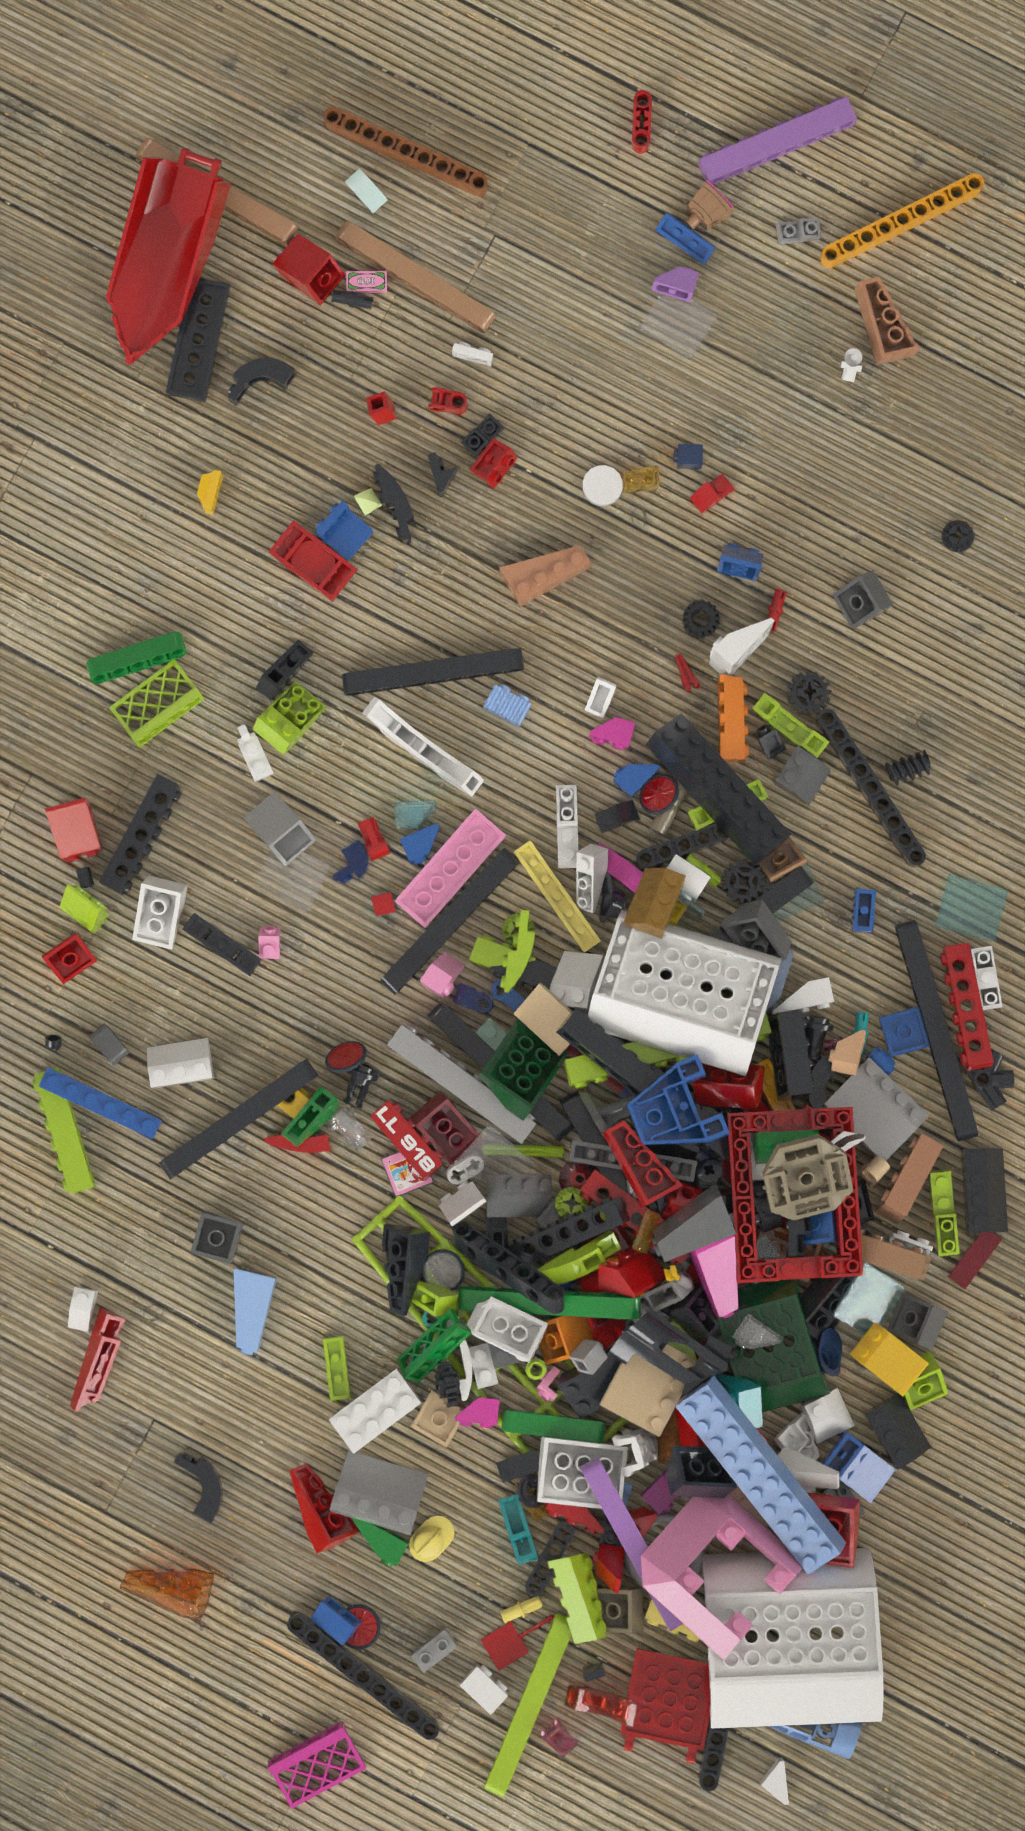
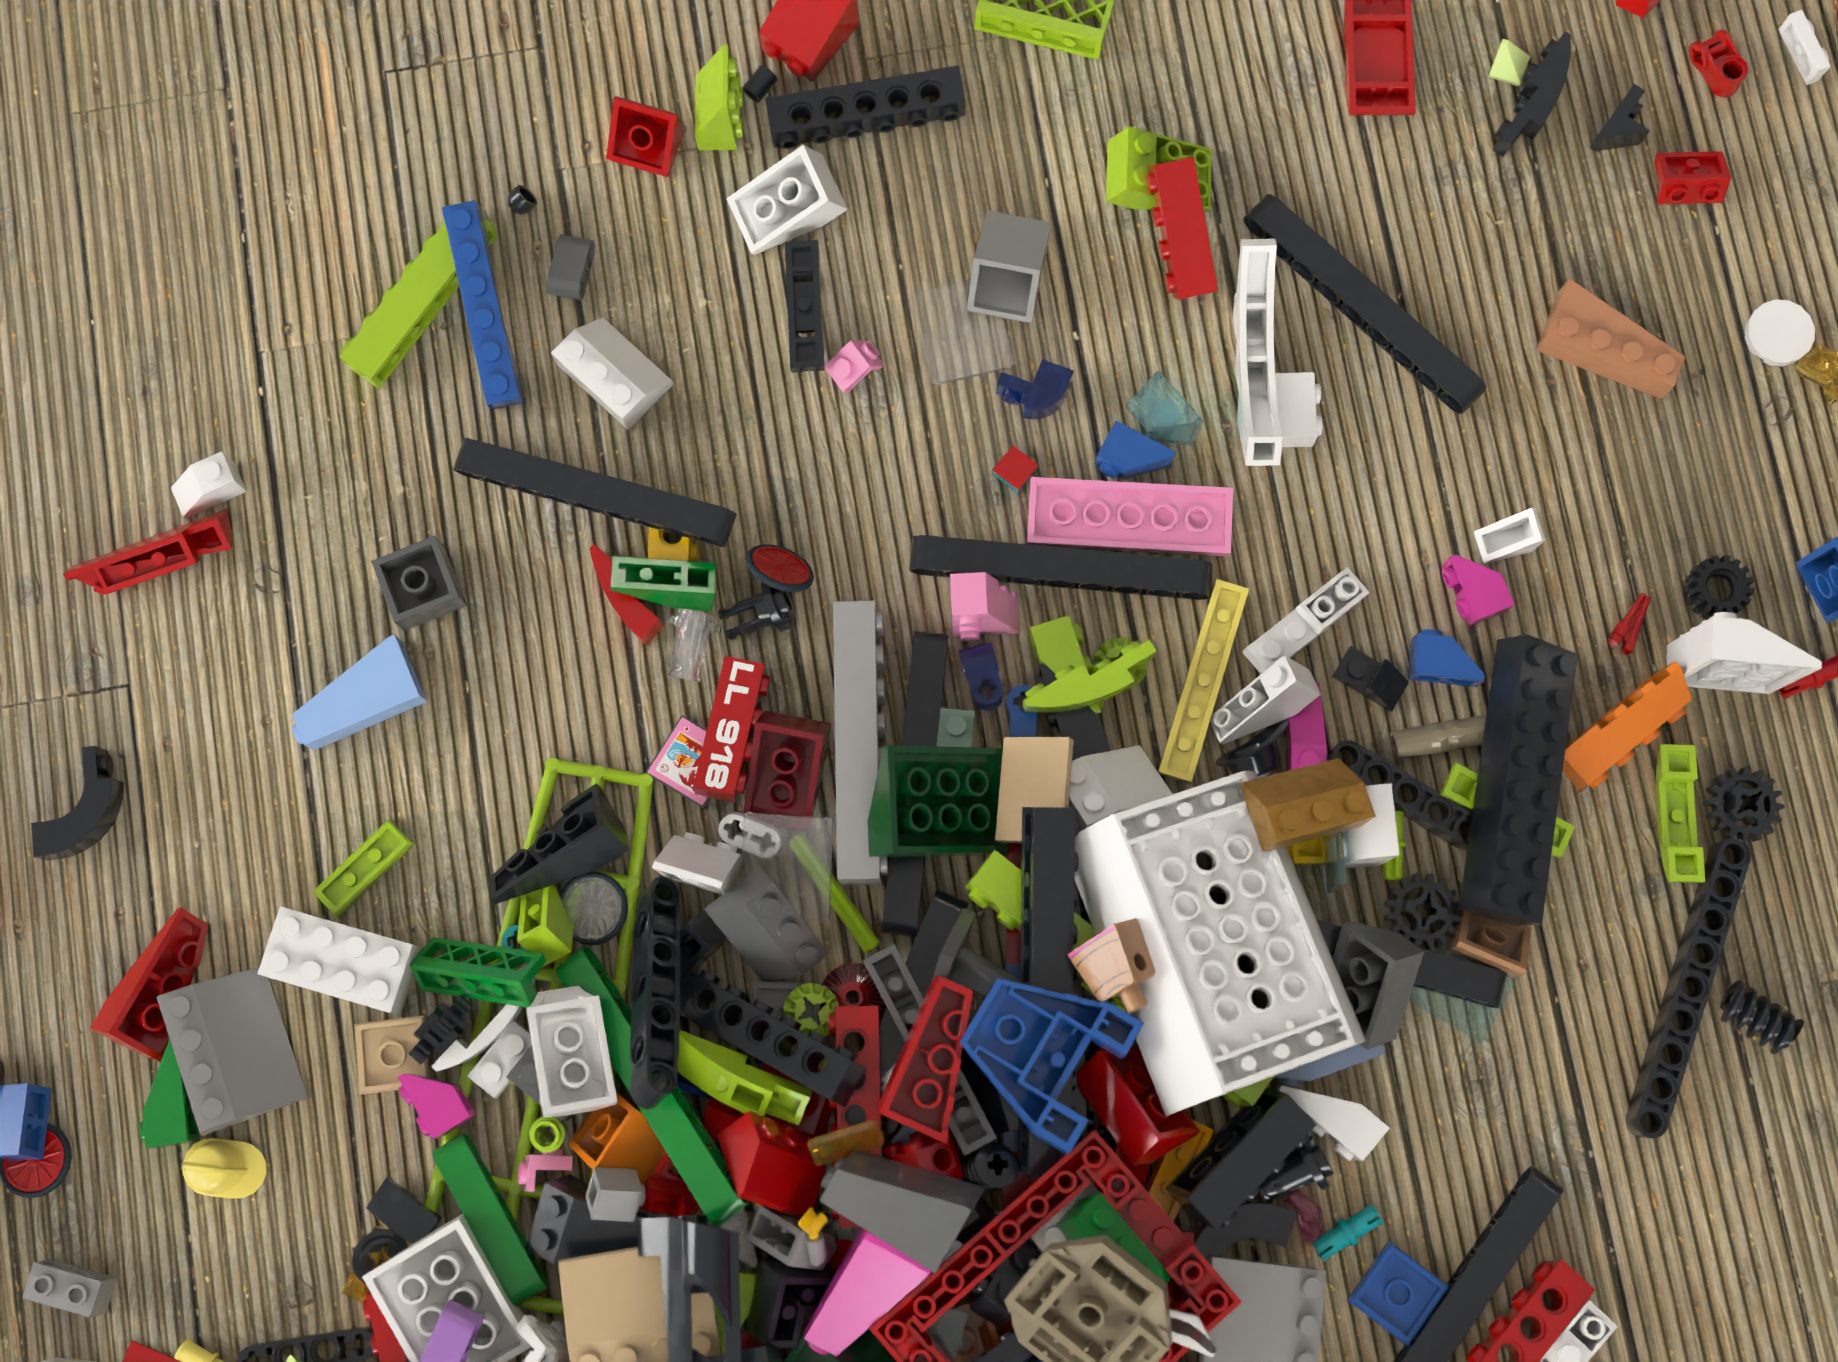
camera: 55 degrees right, 5 degrees down
white hinge [237,724,274,782] -> none
black slope [256,640,314,701] -> none
blue bracket [316,500,373,561] -> none
red piece [358,817,390,861] -> none
black slope [461,413,505,457] -> none
light blue brick [483,684,531,728] -> none
teal slope [498,1494,539,1565] -> none
red wheel [639,774,679,815] -> none
black bracket [753,724,786,760] -> none
dark grey slope [774,746,830,806] -> none
light nougat slope [829,1030,866,1076] -> none
blue brick [850,889,876,933] -> none
blue brick [865,1046,895,1076] -> none
clear light blue piece [935,875,1008,942] -> none
none -> torso [1068,918,1155,1014]
none -> red brick [1145,157,1218,300]
none -> white brick [1275,372,1322,447]

